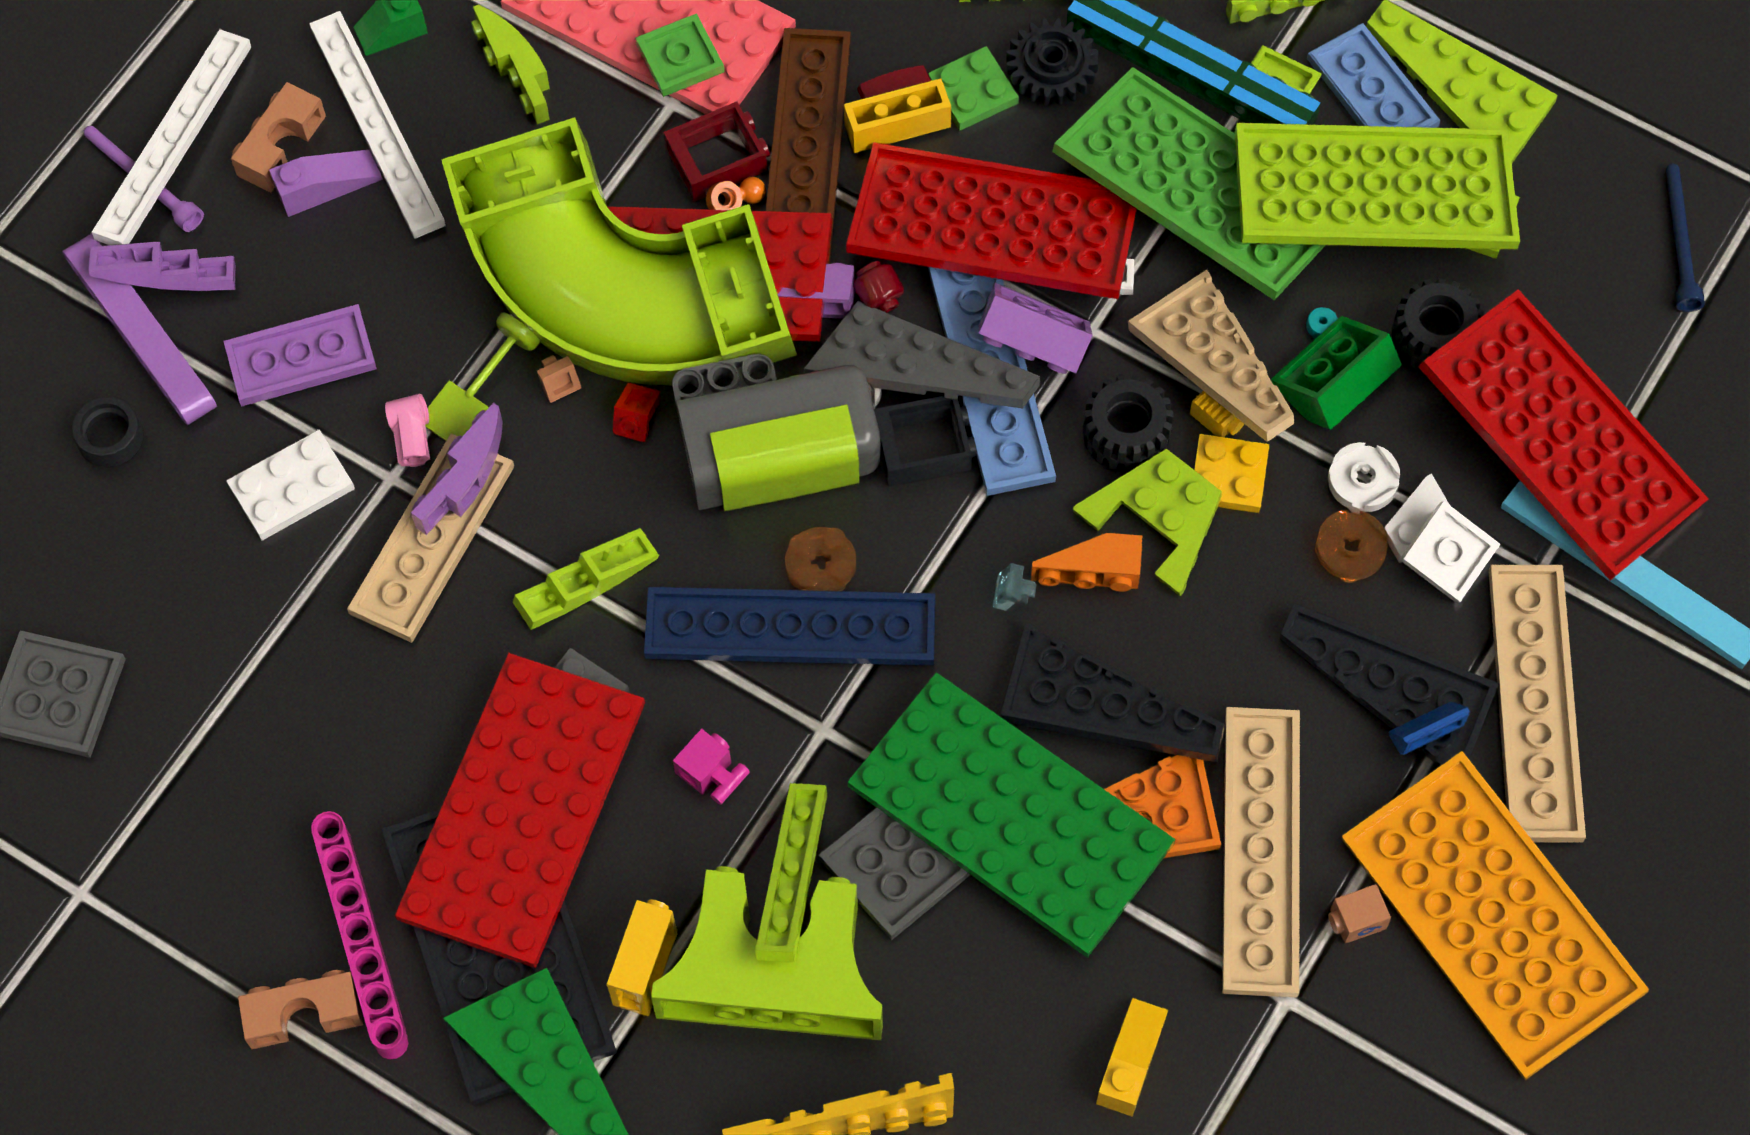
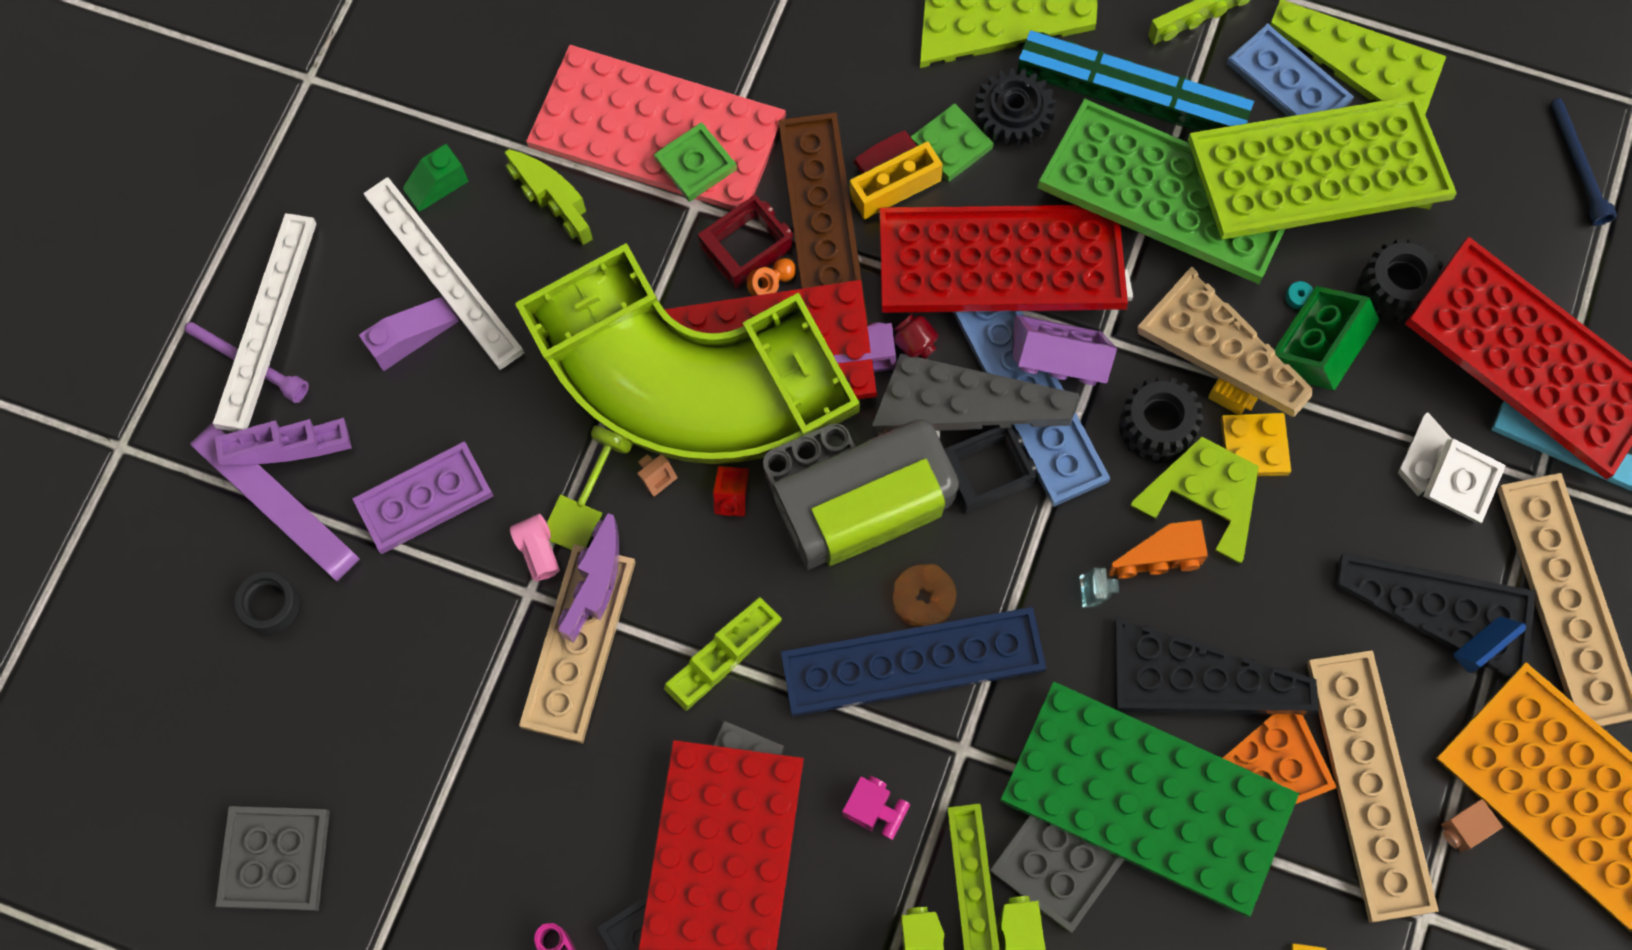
camera: 10 degrees left, 5 degrees up
white plate [226,429,355,540] -> none
nougat arch [231,82,326,193] -> none
lime tile [1251,45,1322,94] -> none
clear orange plate [1315,510,1388,583] -> none
white plate [1328,442,1400,514] -> none

